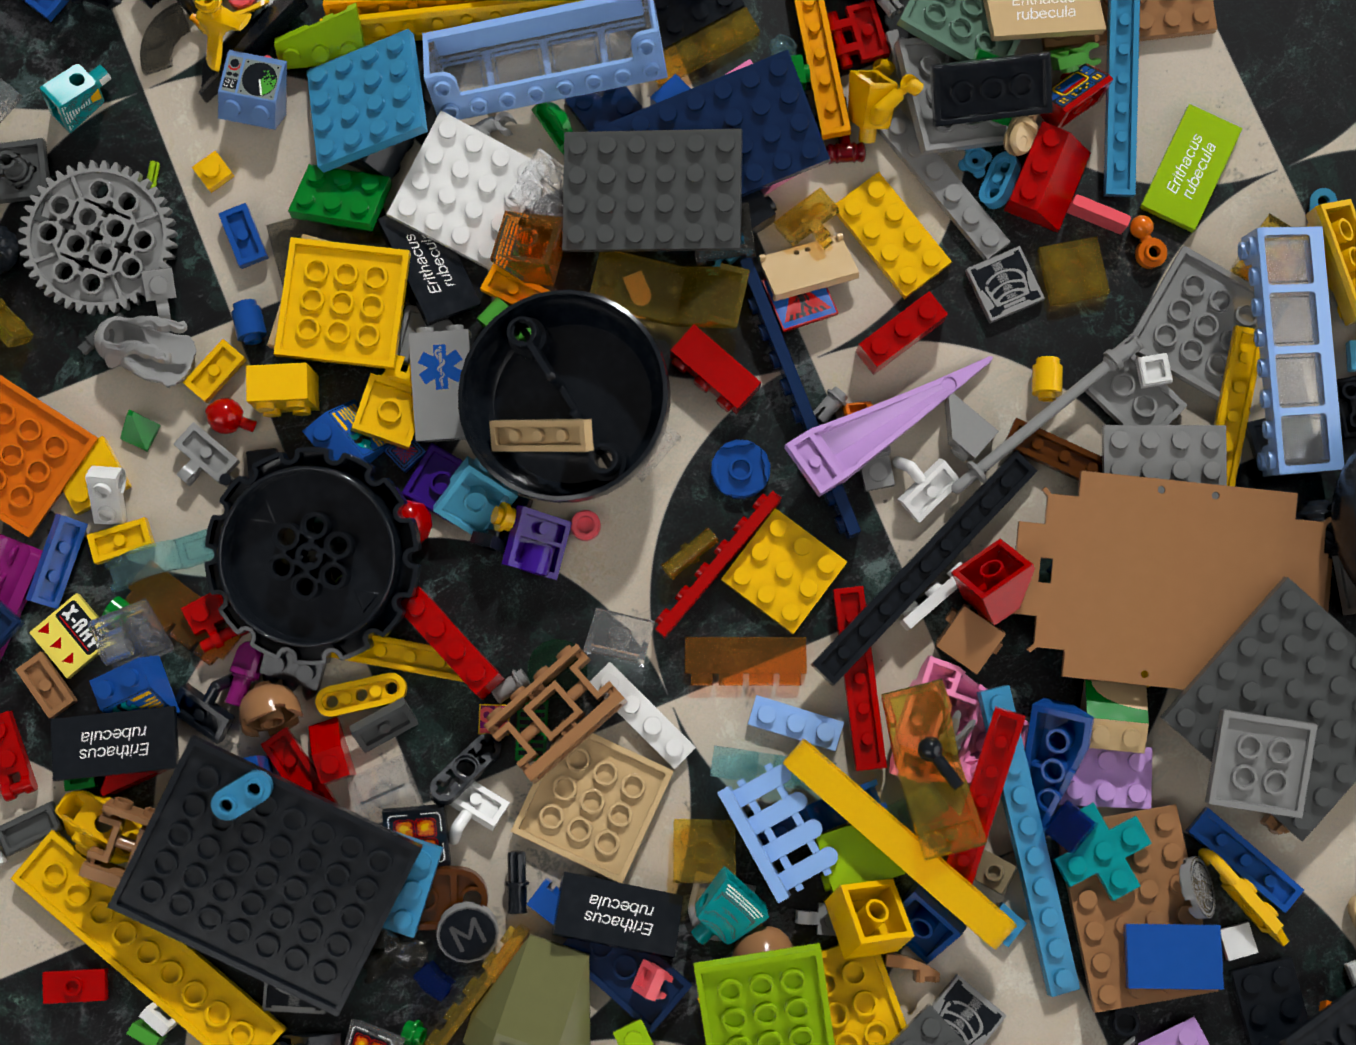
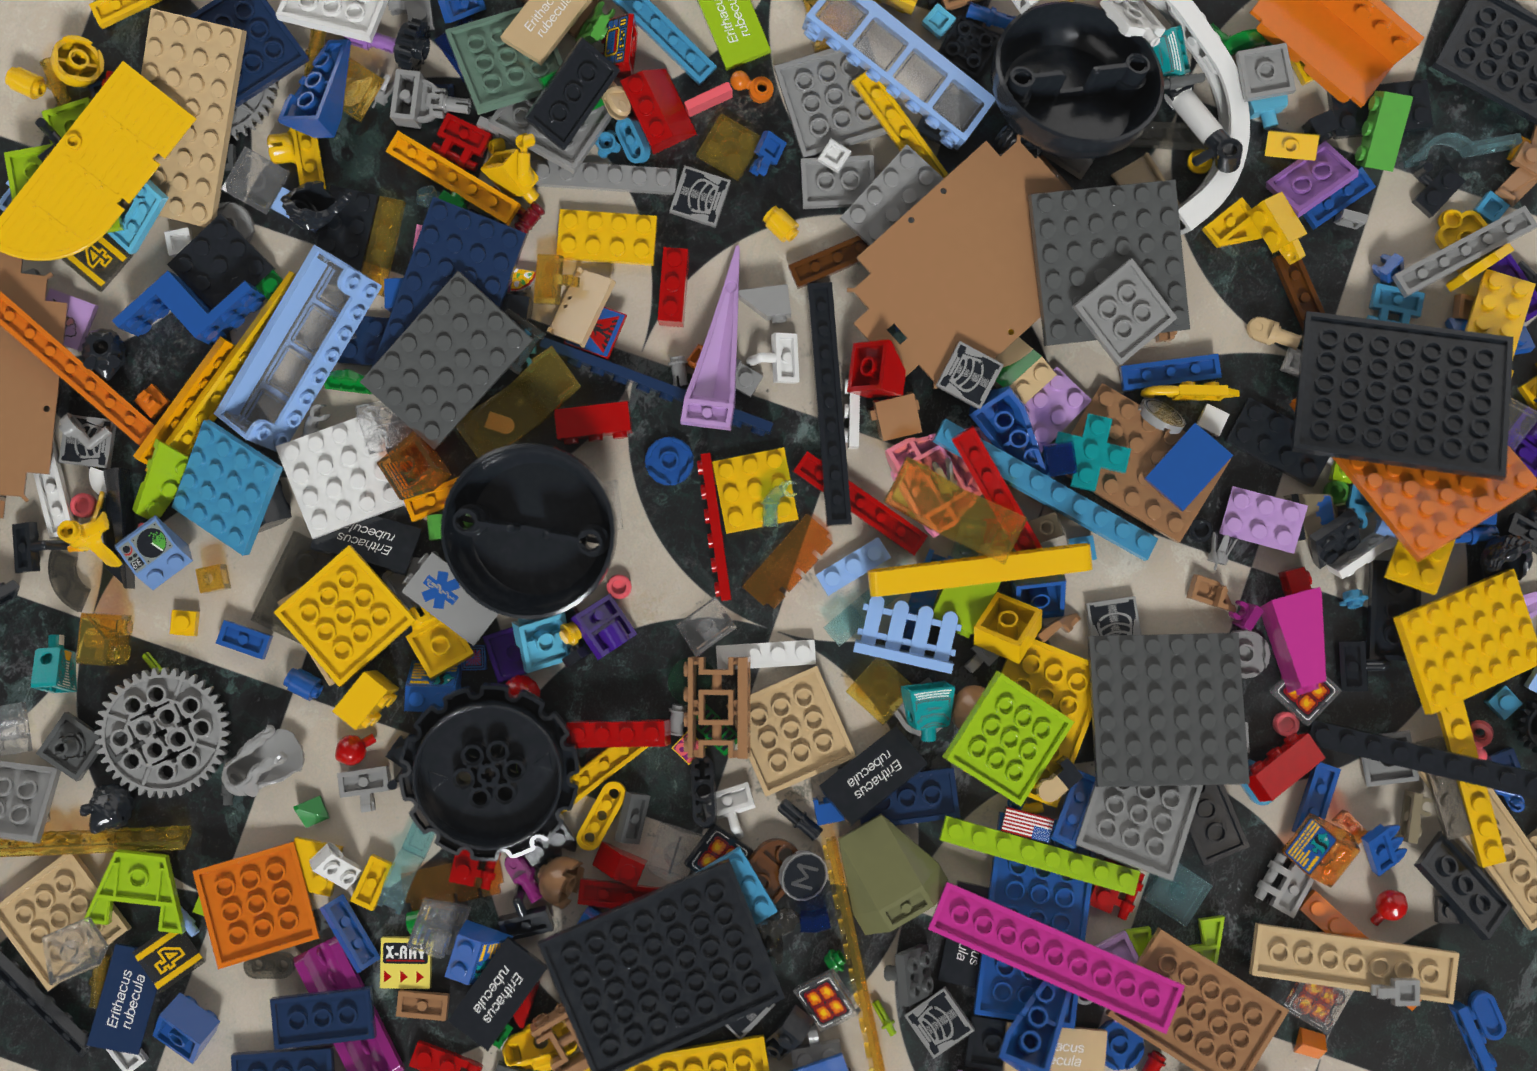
camera: 45 degrees left, 5 degrees up
light grey plate [141,267,177,320] -> none
yellow plate [183,339,247,404] -> none
dark azure plate [211,770,273,821] -> none
green plate [288,164,392,231] -> none
tan plate [489,419,594,452] -> none
coral tile [631,959,673,1001] -> none
clear yellow pin [661,527,719,580] -> none
black bar [917,736,964,791] -> none
light grey bar [951,334,1143,494] -> none
none -> clear yellow slope [76,613,133,666]
none -> clear yellow plate [195,564,231,594]
none -> tile [510,268,539,293]
none -> blue plate [749,131,787,176]
none -> clear light blue piece [761,480,797,527]
none -> tile [935,341,1004,409]

